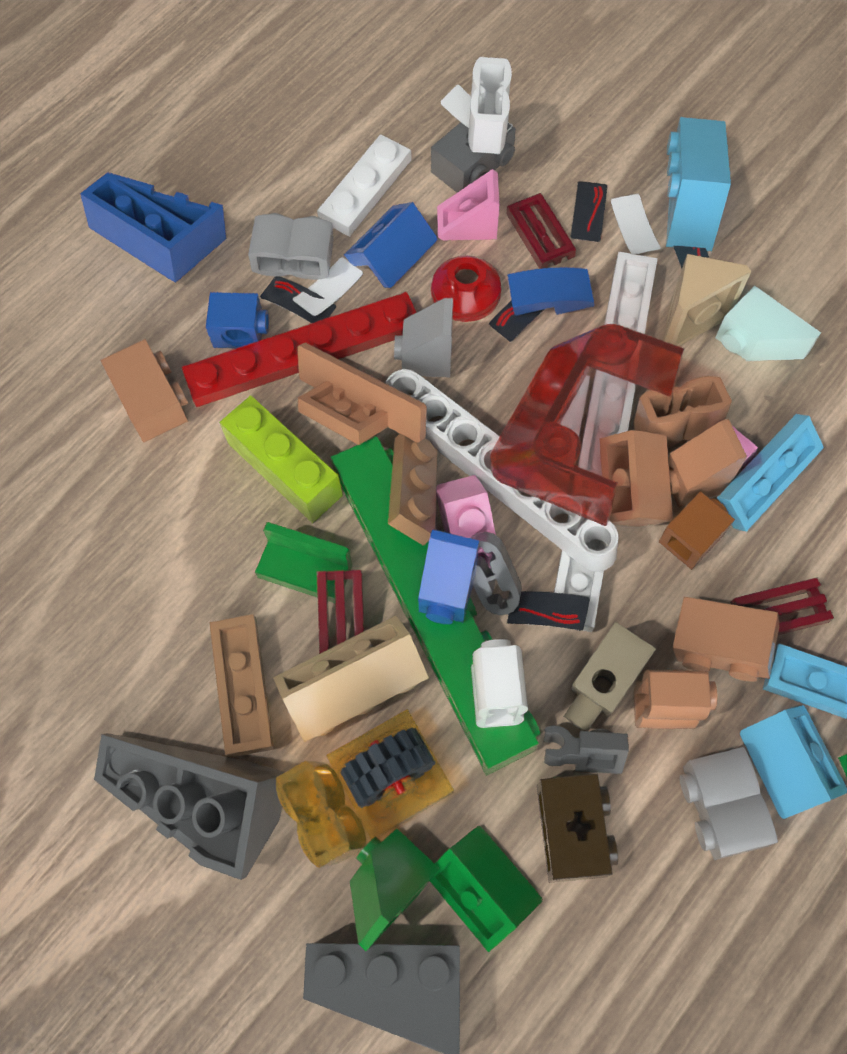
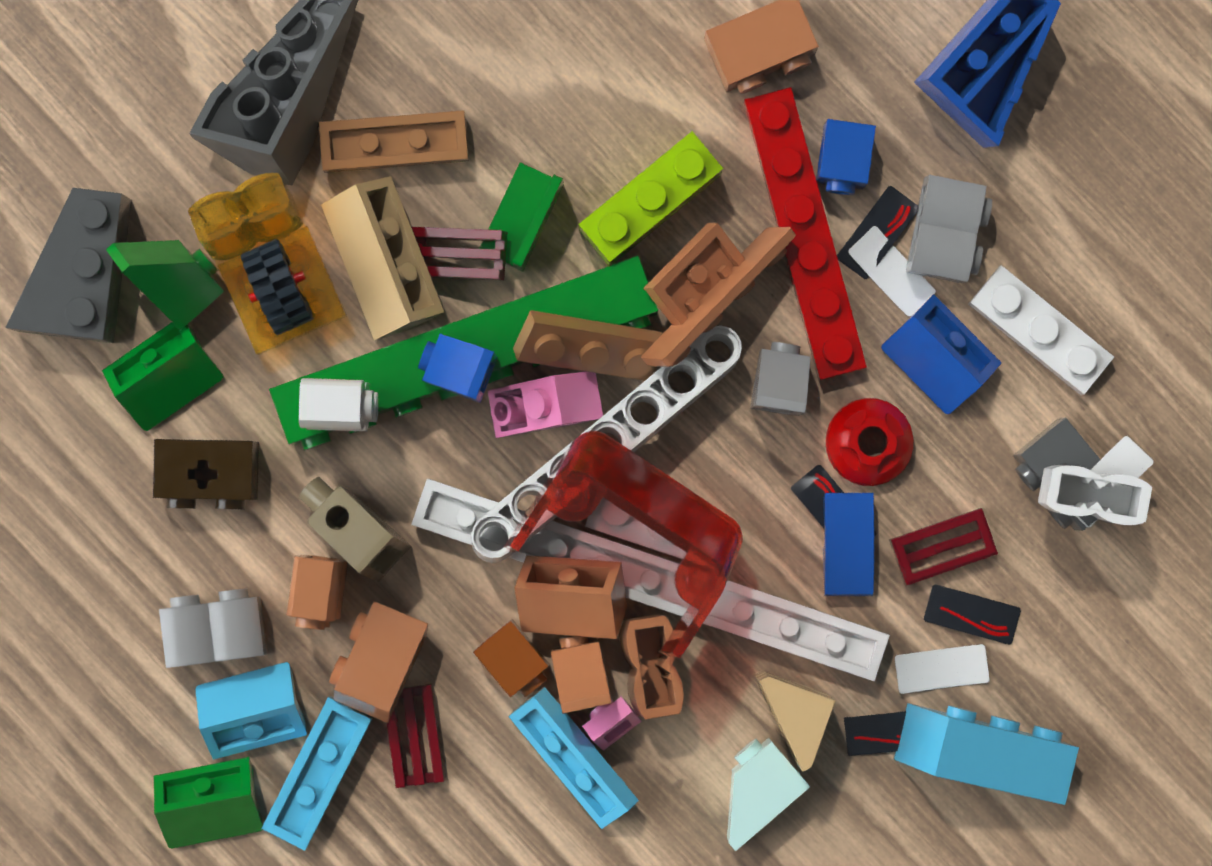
camera: 90 degrees right, 20 degrees up
bright pink slope [437,169,499,241] -> none
dark grey beam [470,532,522,615] -> none
black sticker [507,591,590,631] -> none
dark grey plate [544,726,629,774] -> none

